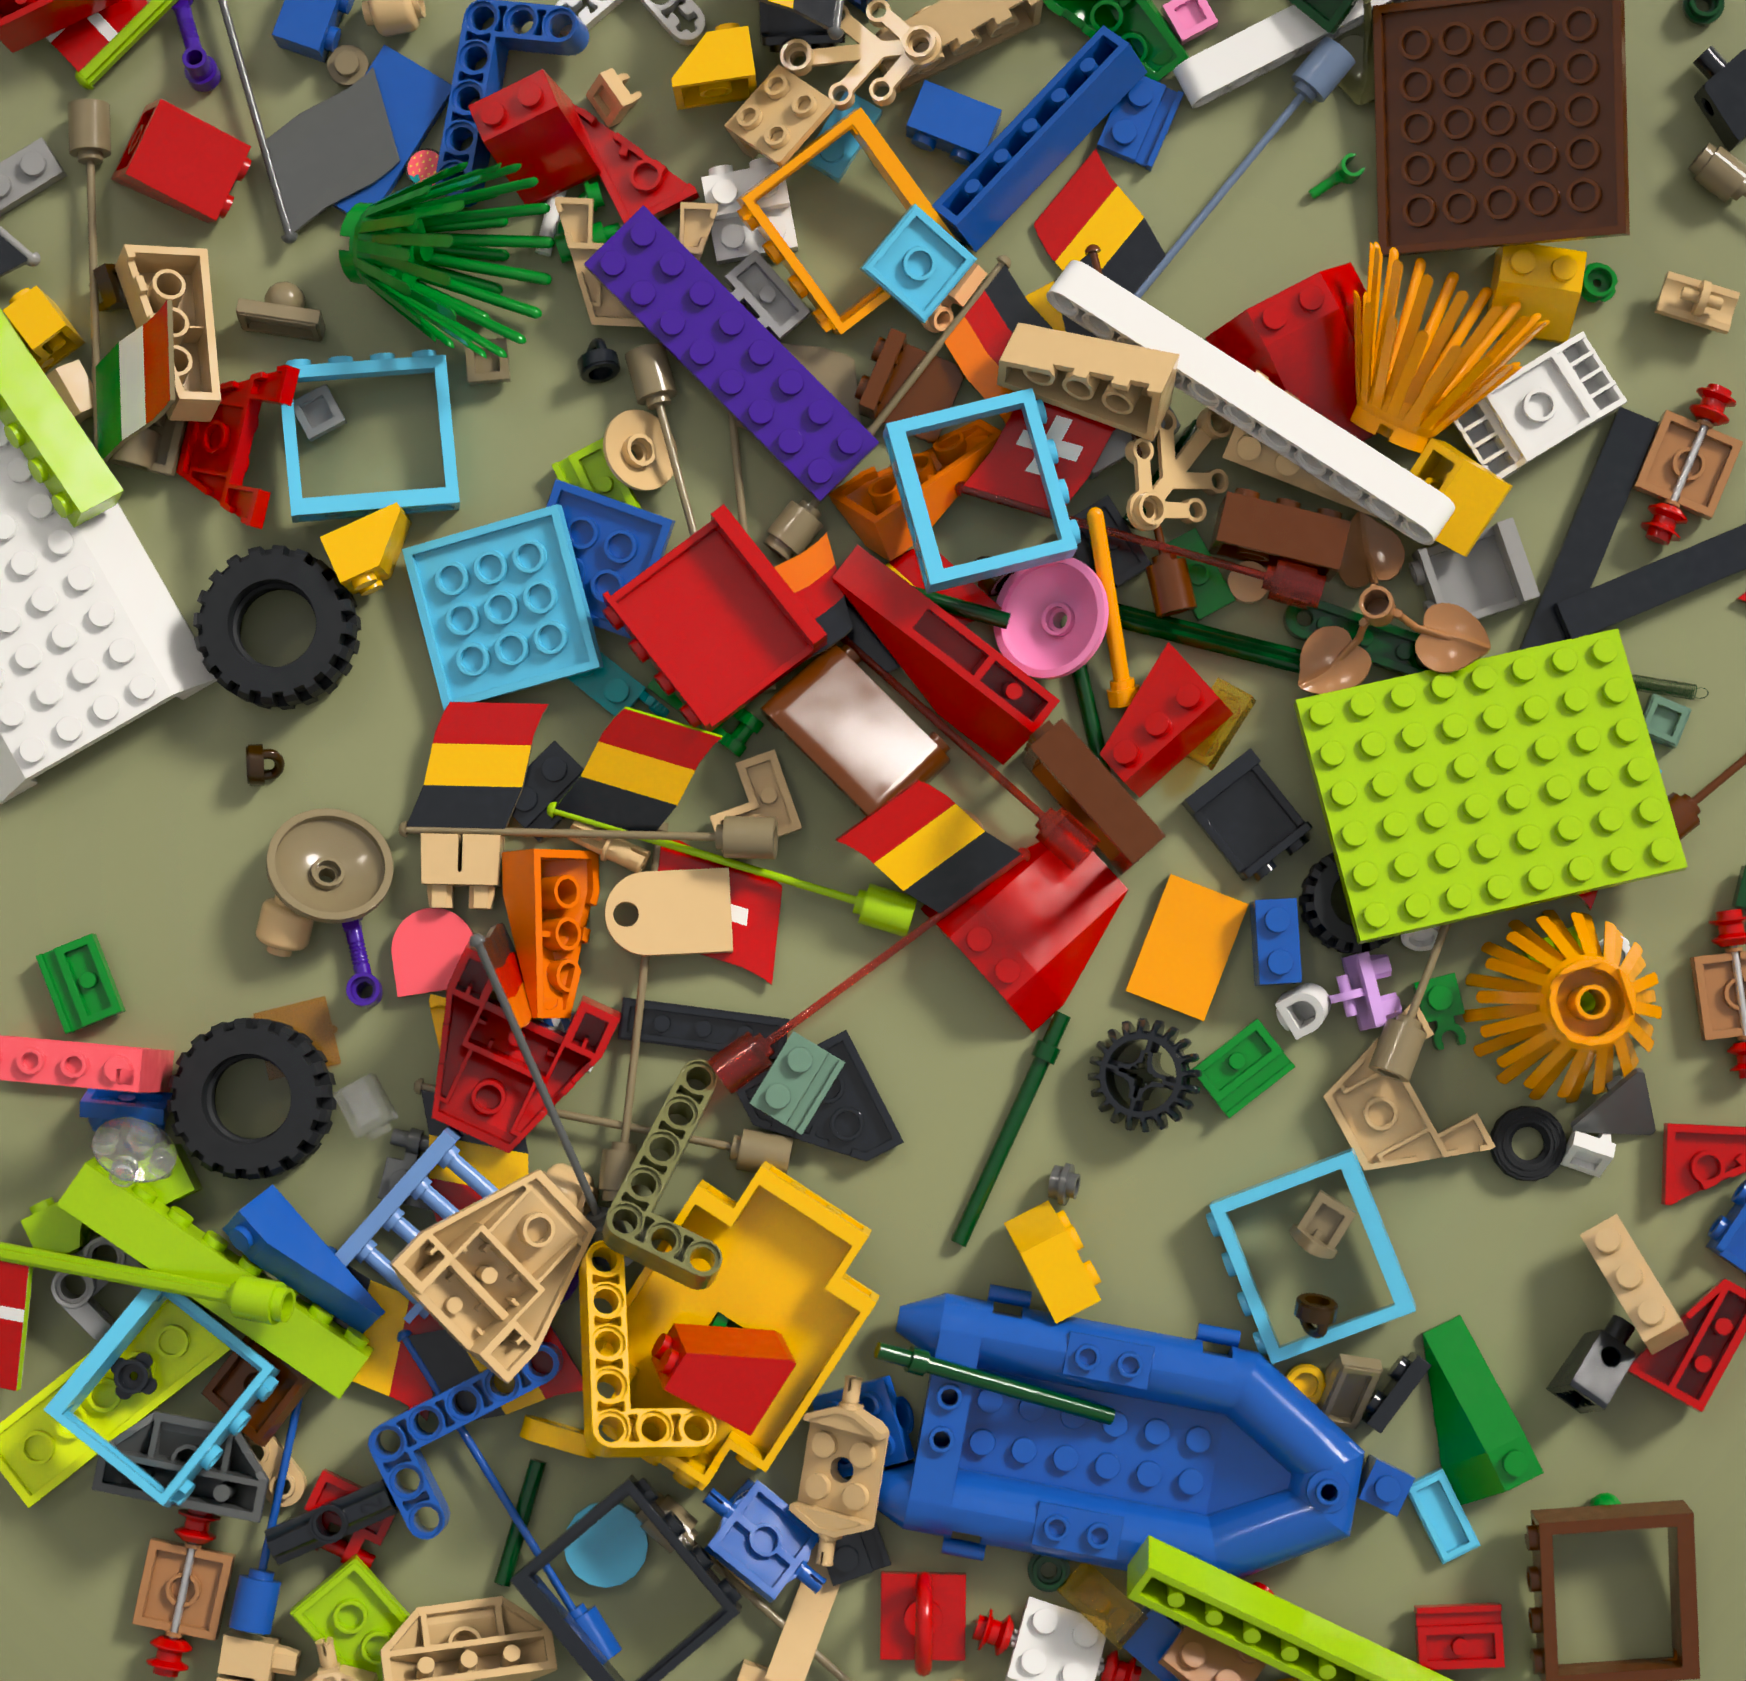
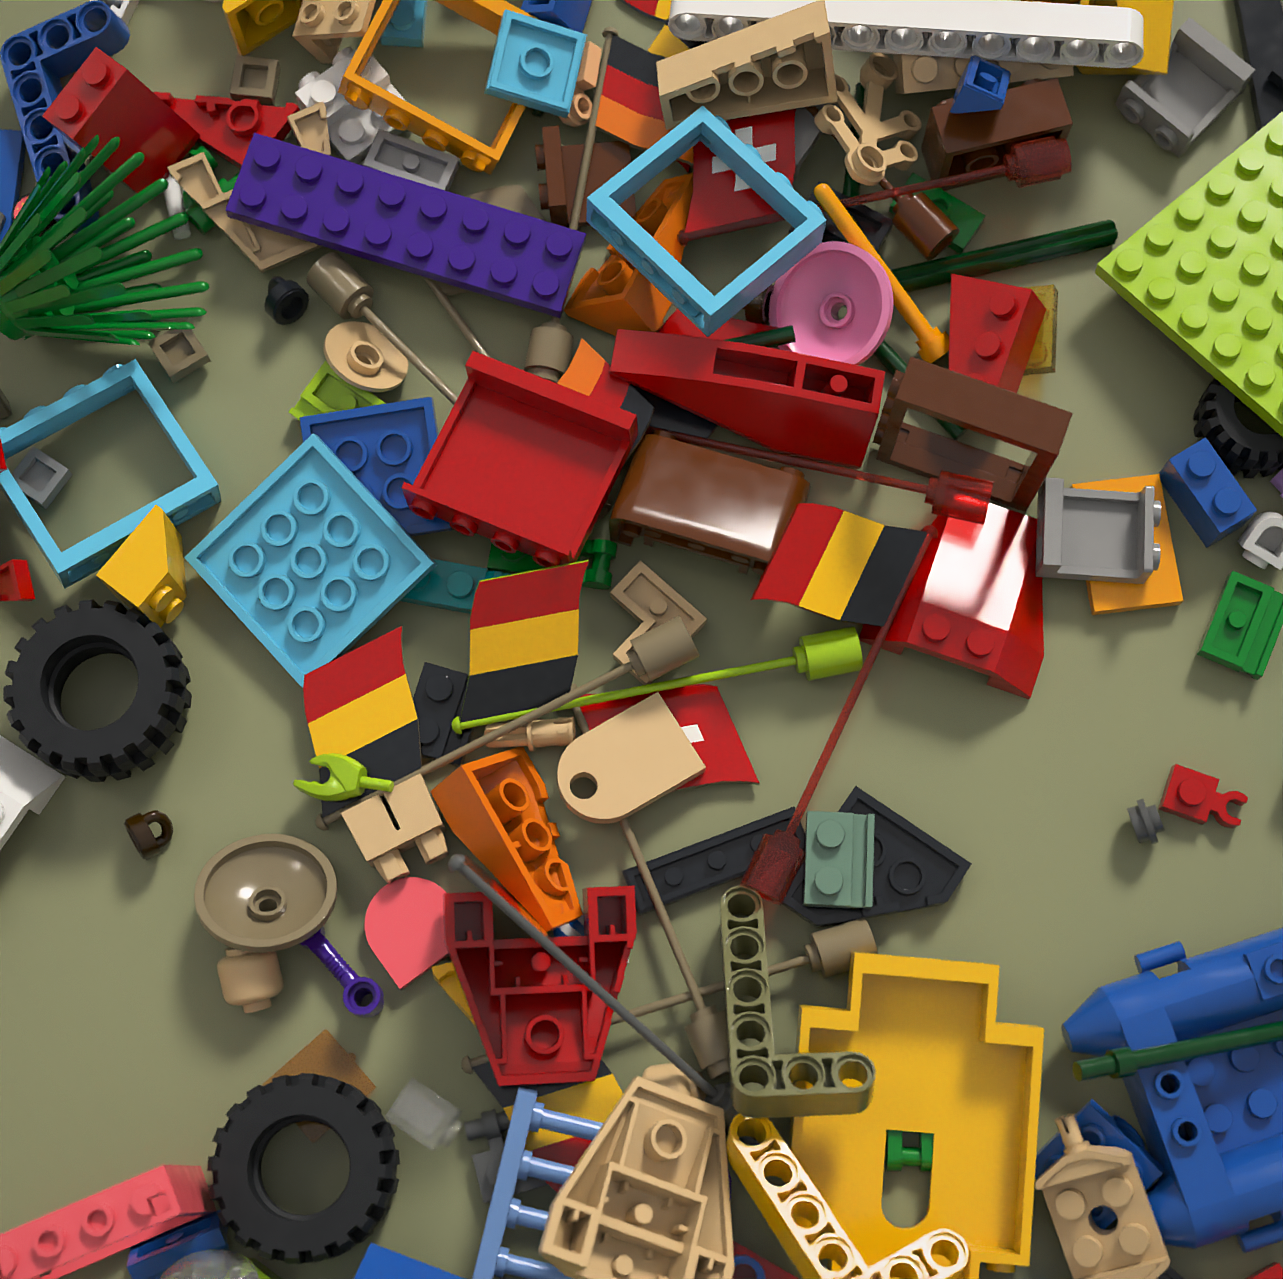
camera: 30 degrees left, 10 degrees down
green plate [36,933,126,1034] -> none
tan tile [586,68,642,128] -> none
red slope [651,1323,796,1436] -> none
dark green bar [951,1011,1071,1247] -> none
yellow brick [1004,1200,1101,1324] -> none
black gear [1088,1018,1202,1133] -> none
black panel [1182,748,1313,882] -> none
tan tile [1227,561,1270,604] -> none
dark green plate [1283,596,1430,675] -> none
medium nougat plant [1298,511,1491,695] -> none
none -> dark tan plate [230,55,281,106]
none -> lime hand [293,753,394,802]
none -> blue slope [950,55,1011,114]
none -> light grey panel [1035,478,1161,584]
none -> red plate [1159,764,1248,828]

